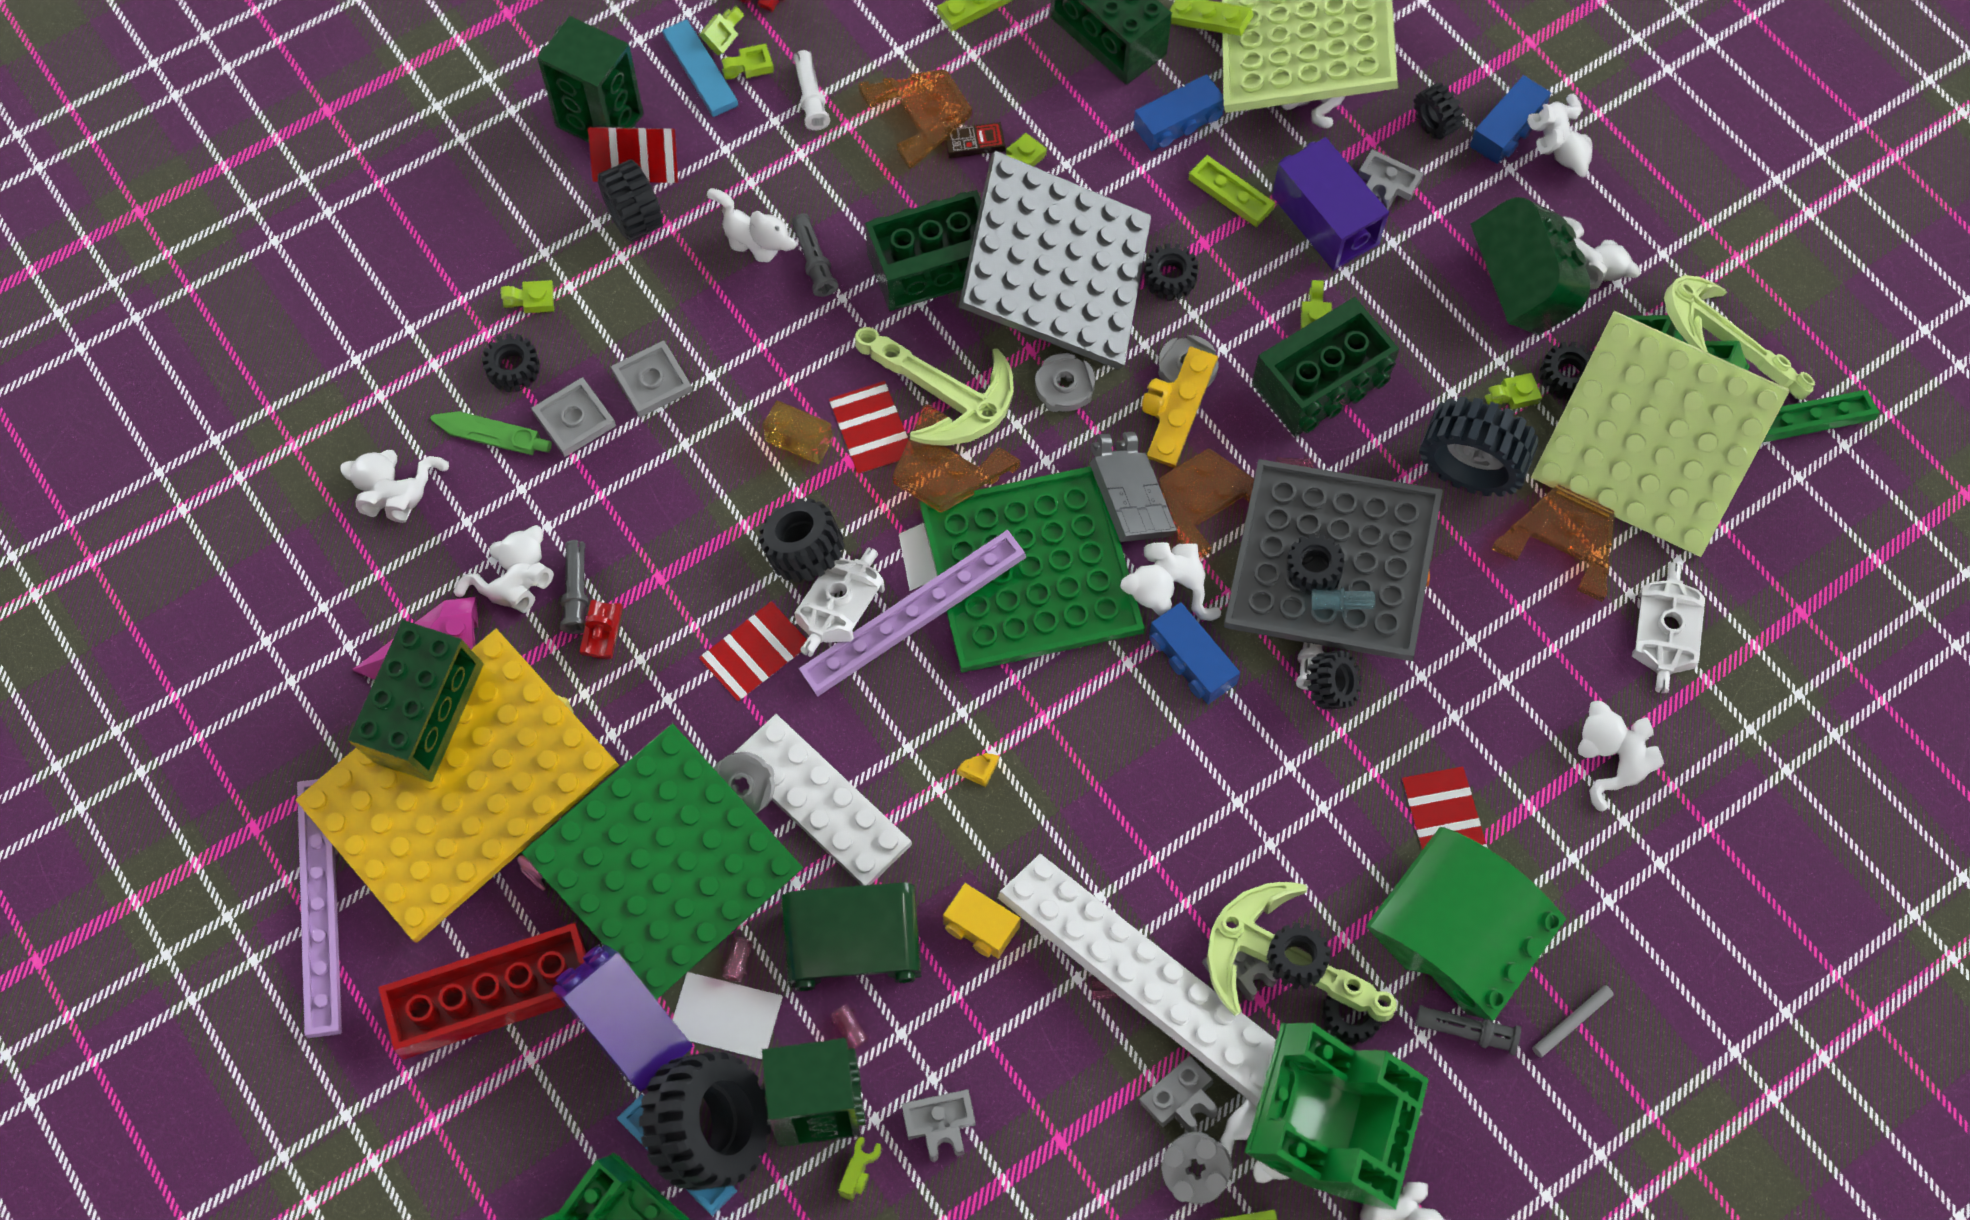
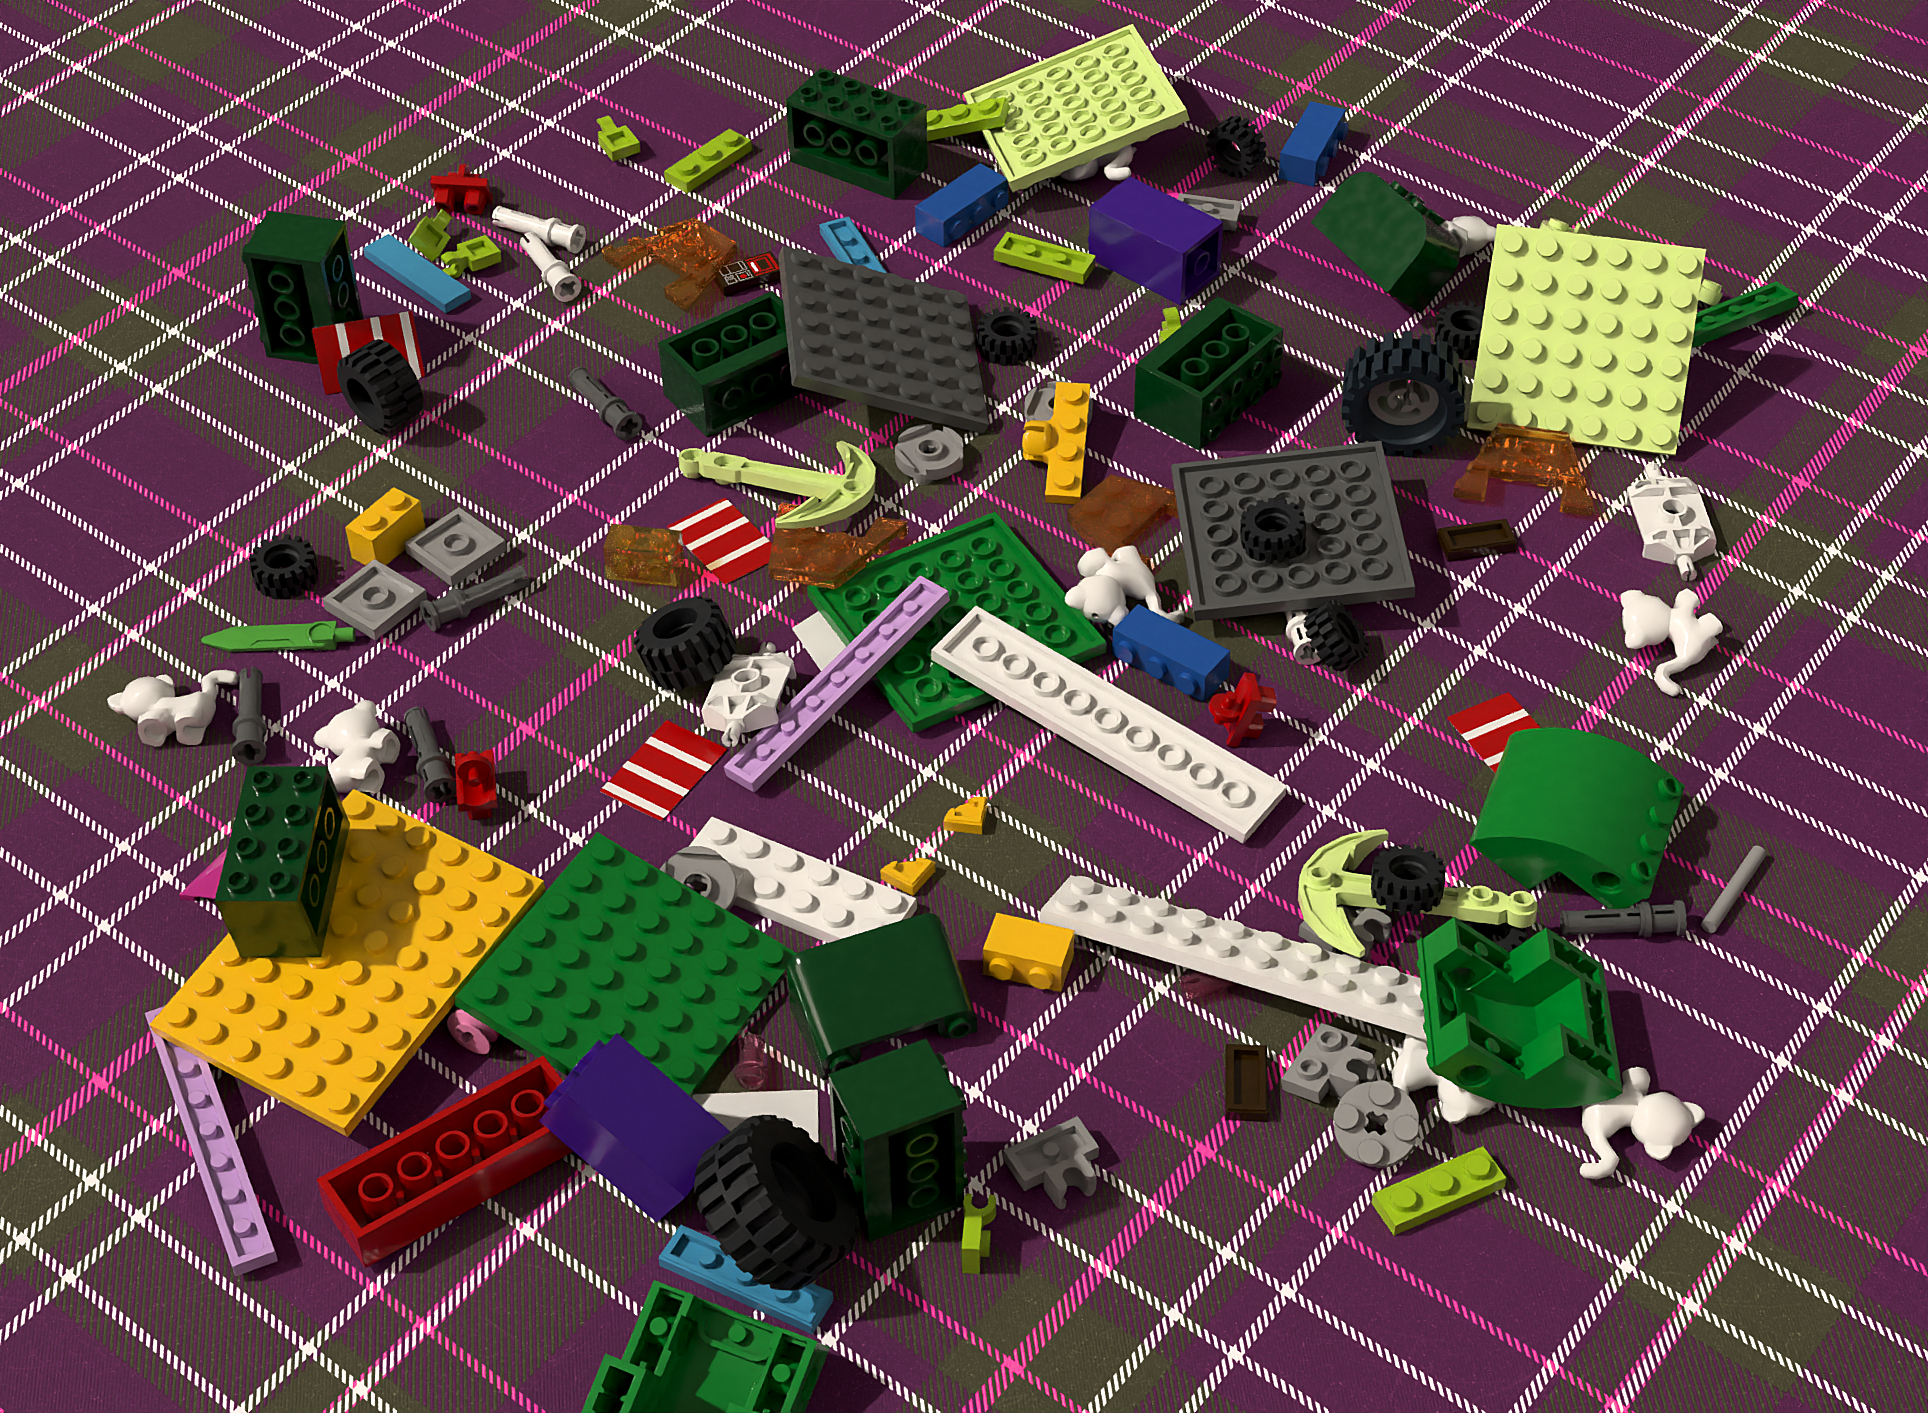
camera: 15 degrees left, 20 degrees down
lime plate [501,280,554,313] -> none
white animal [707,188,797,262] -> none
tile [1090,432,1177,542] -> none
clear light blue axle [1312,587,1376,613] -> none
white animal [1528,94,1592,177] -> none
none -> dark grey pin [232,667,267,765]
none -> yellow brick [345,487,426,566]
none -> dark grey pin [420,565,530,632]
none -> white pin [492,206,586,253]
none -> dark azure tile [819,216,887,273]
none -> yellow tile [880,858,935,896]
none -> white plate [931,606,1287,844]
none -> red hips [1208,672,1277,748]
none -> dark brown tile [1225,1044,1268,1122]
none -> dark brown tile [1437,519,1517,562]

